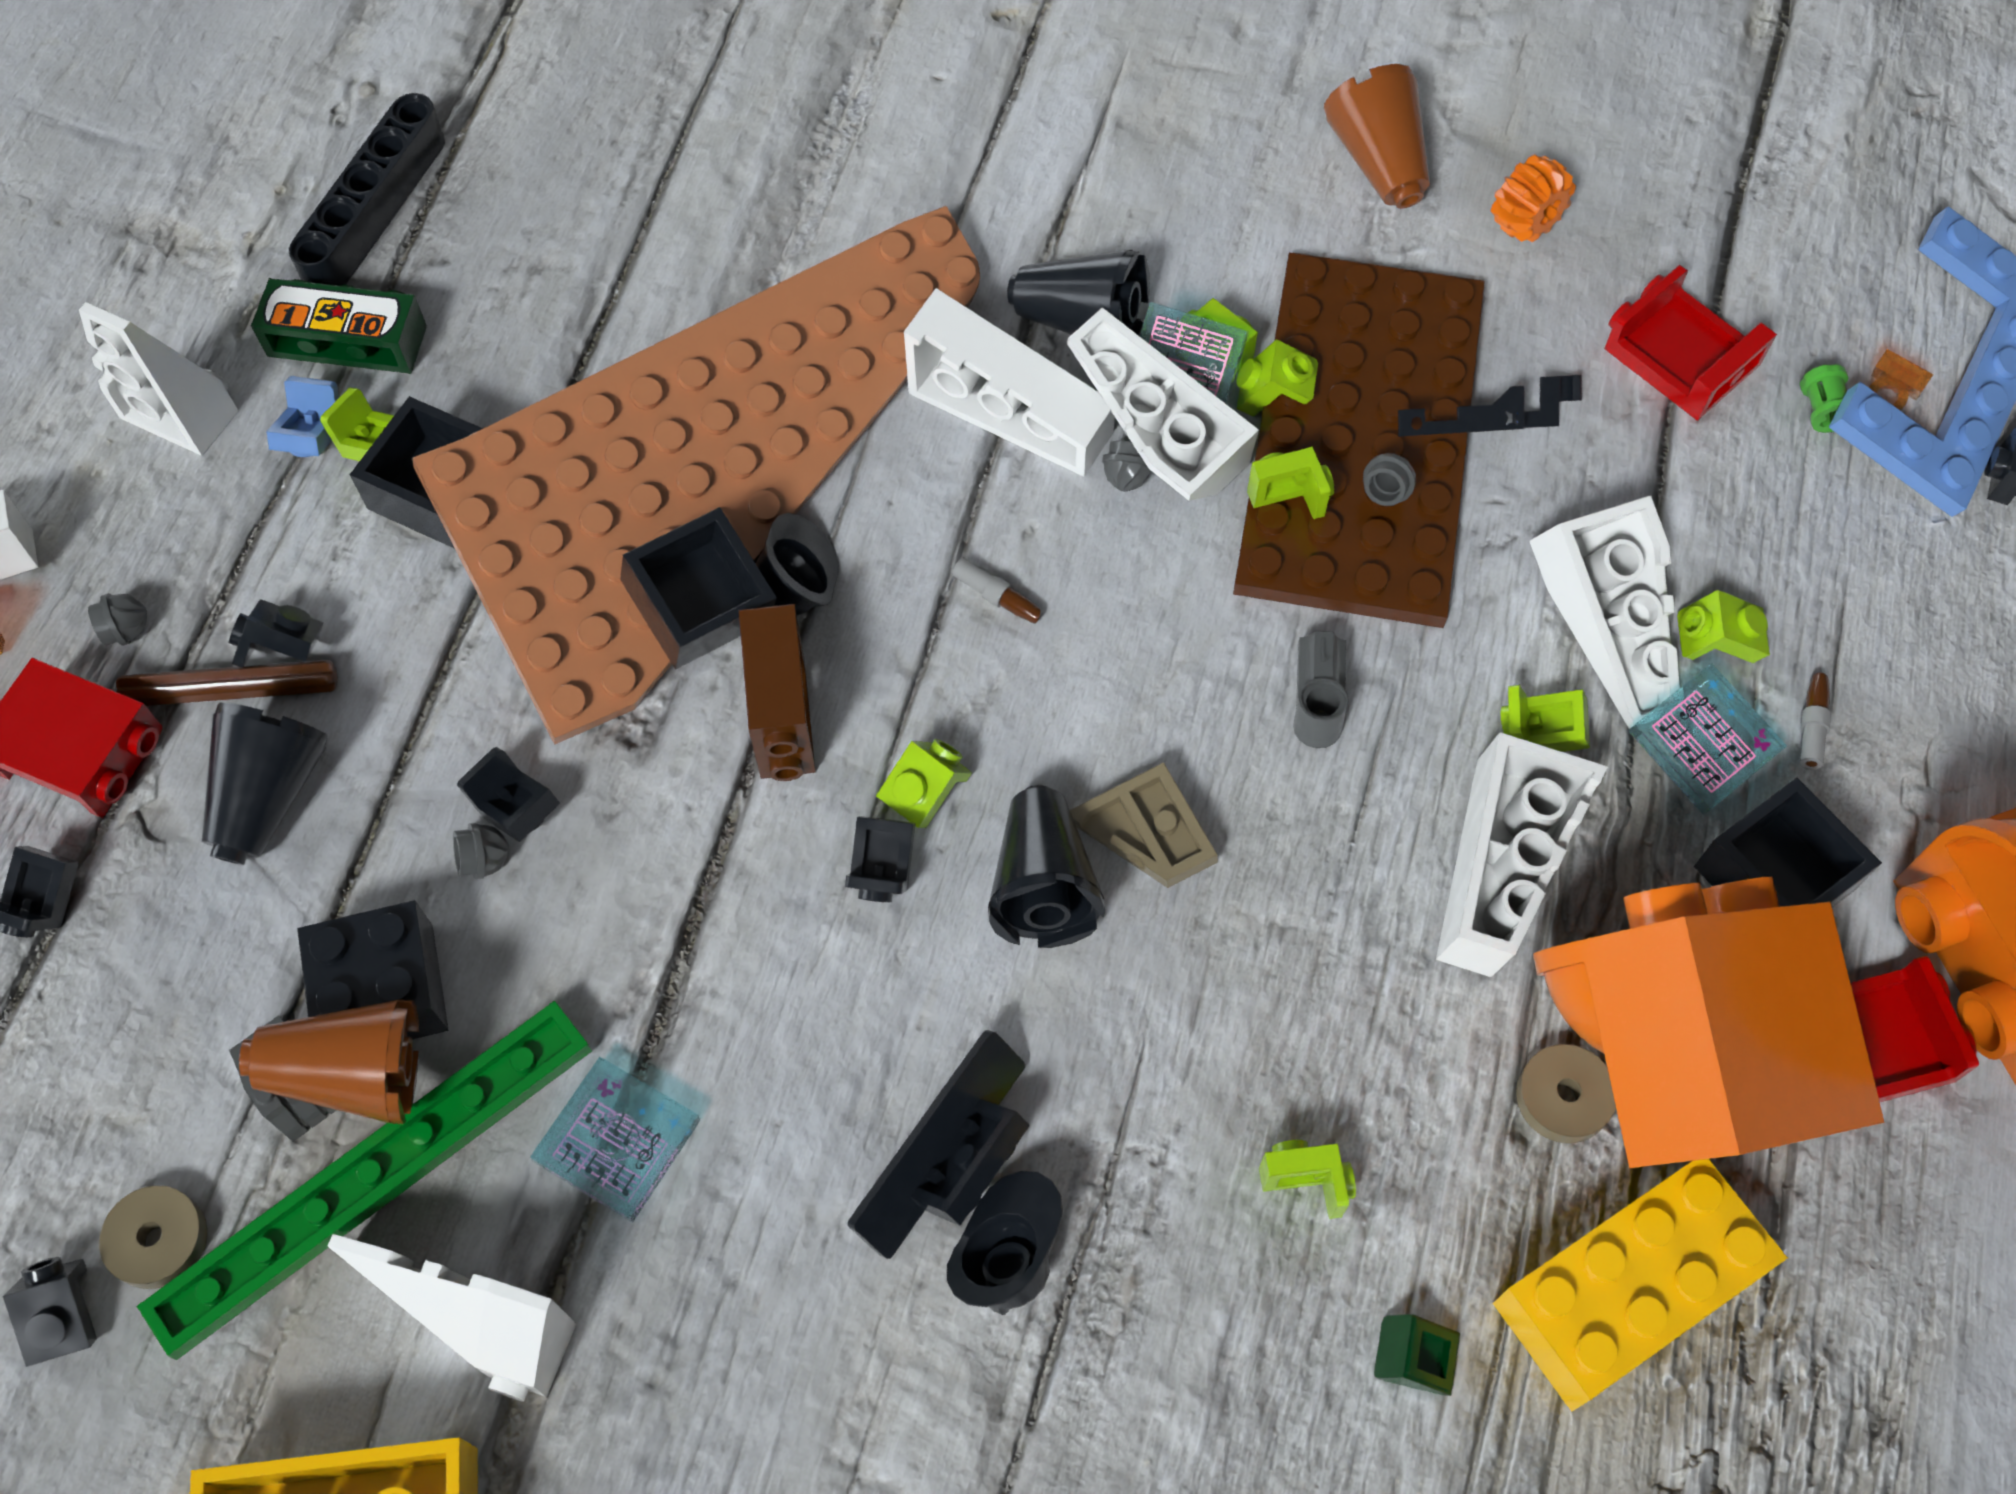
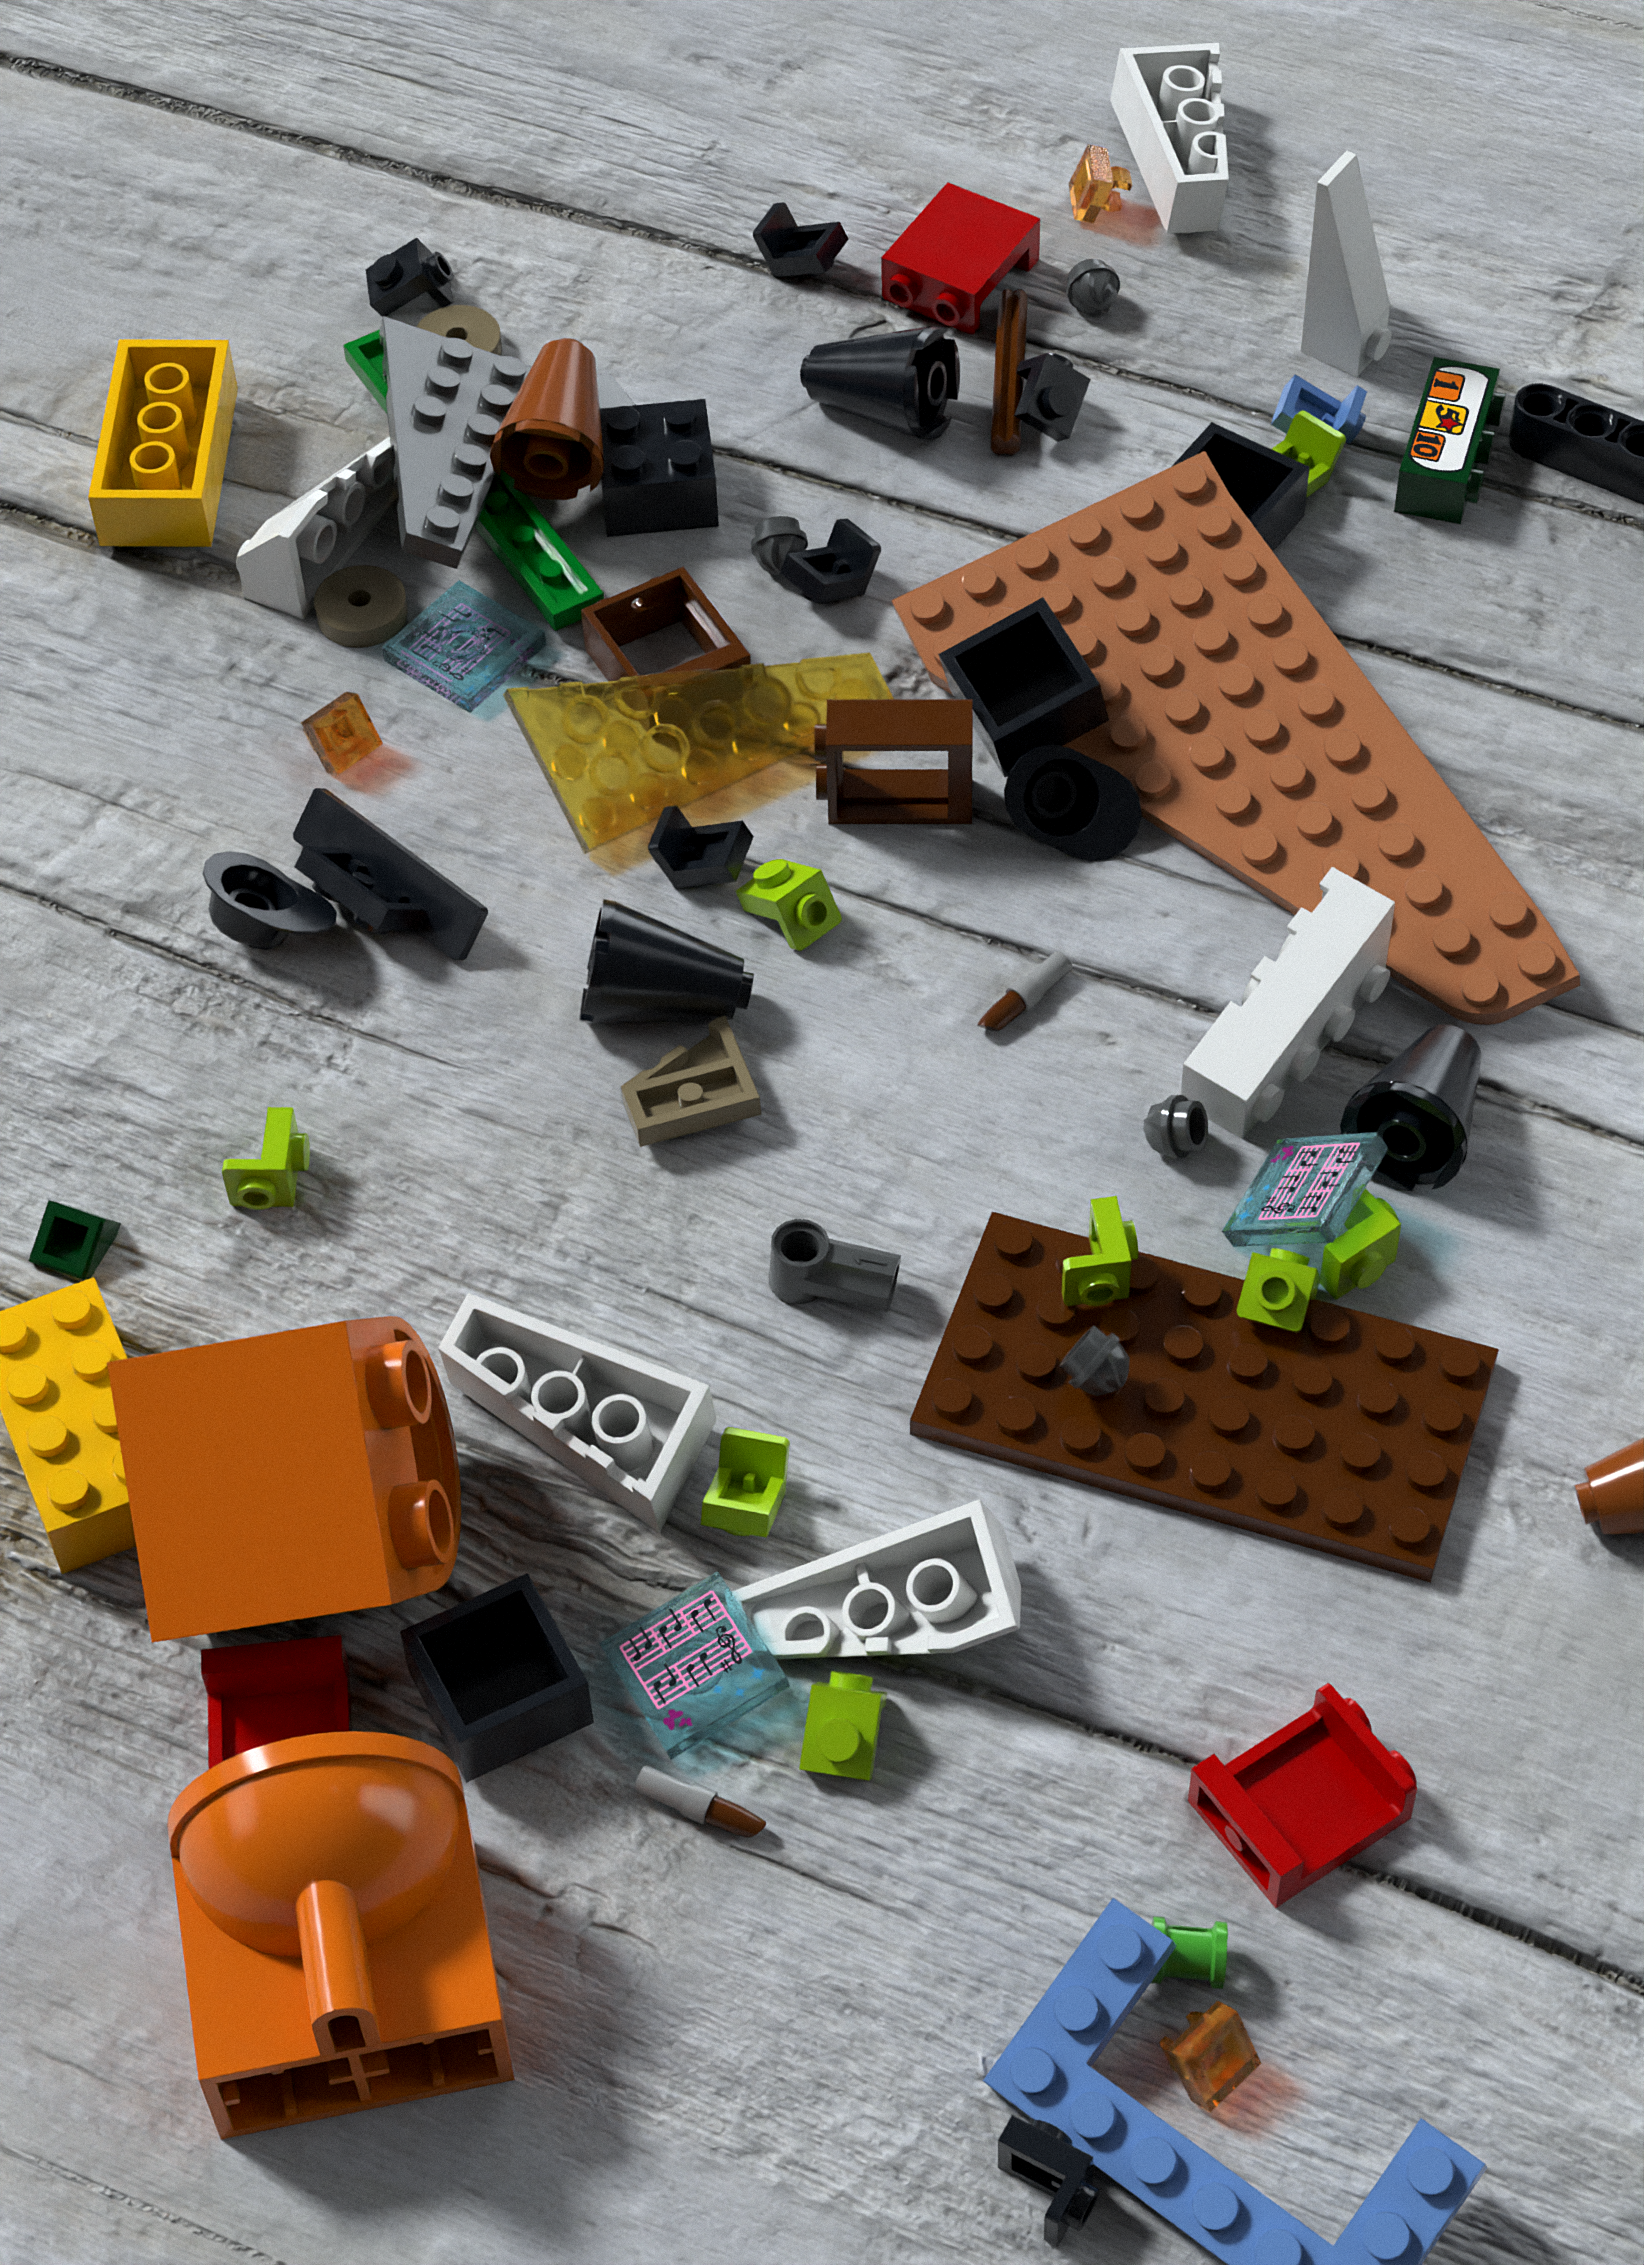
camera: 100 degrees right, 10 degrees down
white wedge [1067,308,1259,501] -> none
black piece [1398,375,1582,436] -> none
orange gear [1490,154,1576,242] -> none
none -> clear orange tile [301,691,383,775]
none -> dark tan piece [314,565,408,648]
none -> wing [379,316,532,569]
none -> clear yellow wing [503,652,894,854]
none -> reddish brown window [581,566,753,739]

